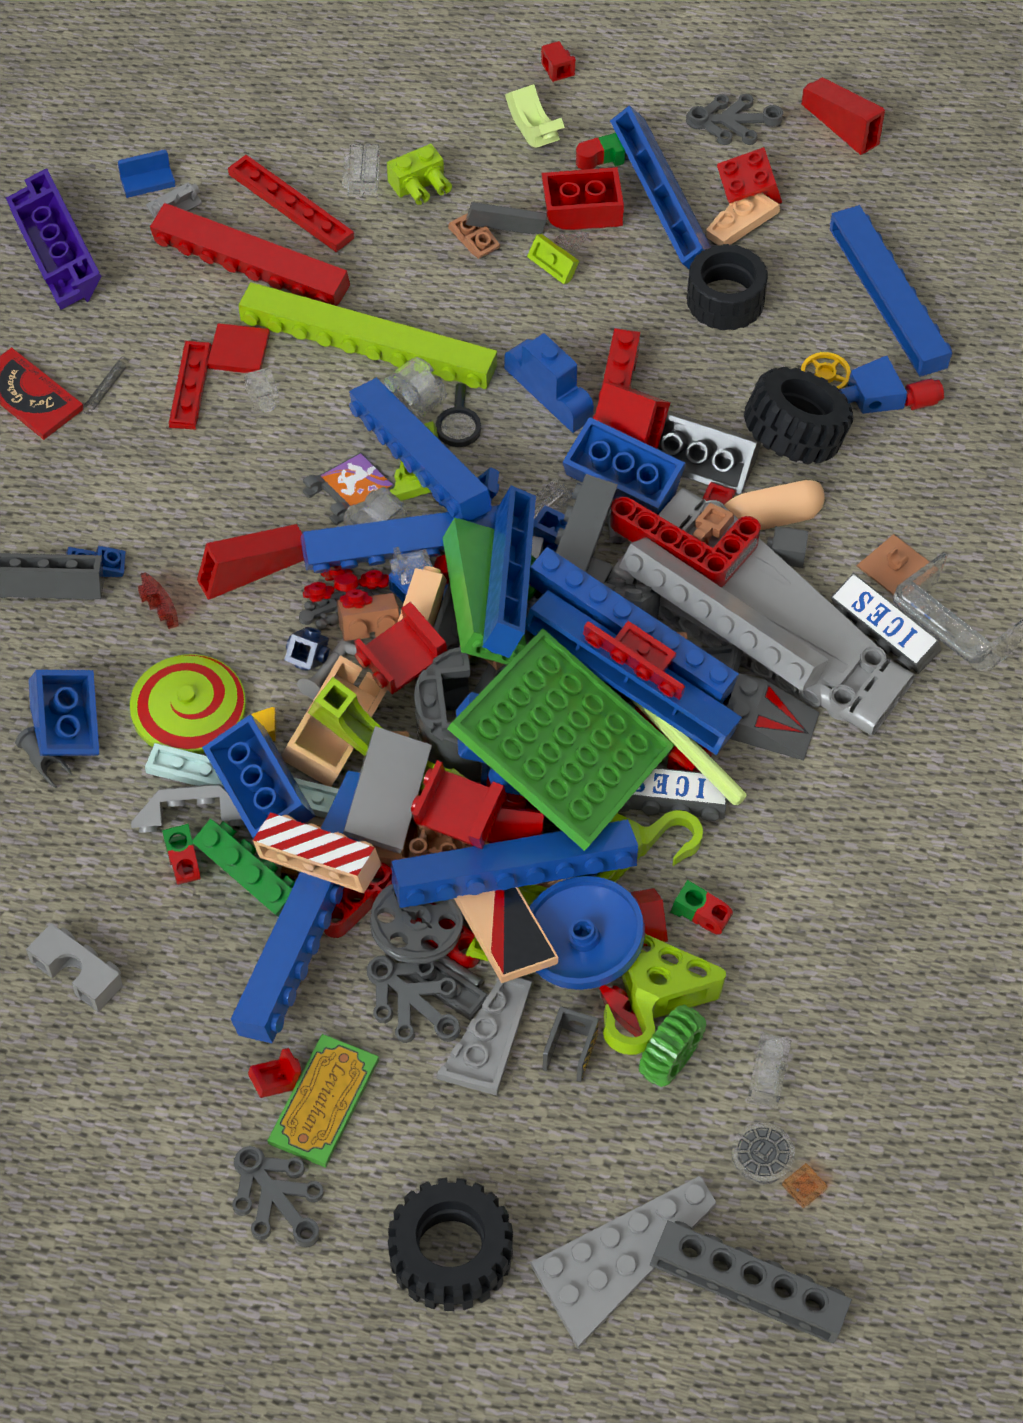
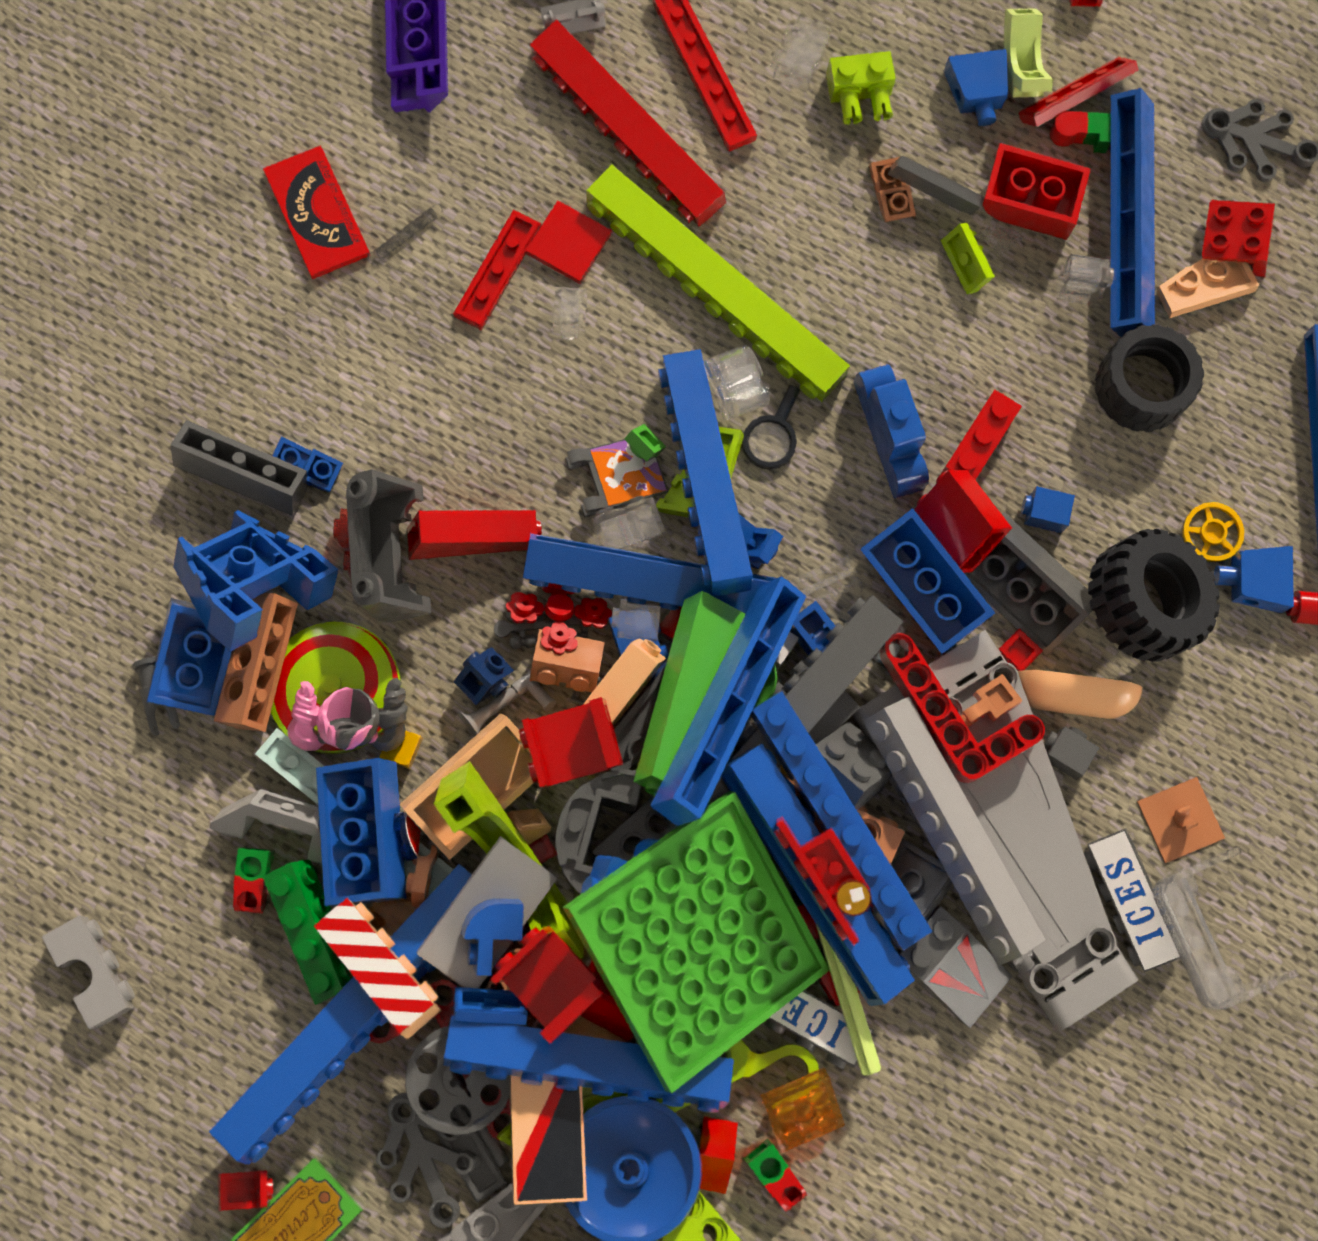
camera: 15 degrees right, 20 degrees up
none -> blue wedge [173,510,338,652]
none -> nougat brick [214,593,298,732]
none -> hair [288,678,408,752]
none -> dark grey windscreen [346,469,431,623]
none -> tile [394,811,421,861]
none -> nougat plate [406,845,437,908]
none -> blue tile [454,987,527,1025]
none -> blue brick [461,899,524,976]
none -> bright green plate [624,424,666,462]
none -> clear orange plate [760,1067,845,1153]
none -> tile [835,878,872,916]
none -> blue torso [944,49,1008,126]
none -> red tile [1018,57,1139,127]
none -> blue brick [1021,486,1075,533]
none -> clear brick [1055,254,1114,306]

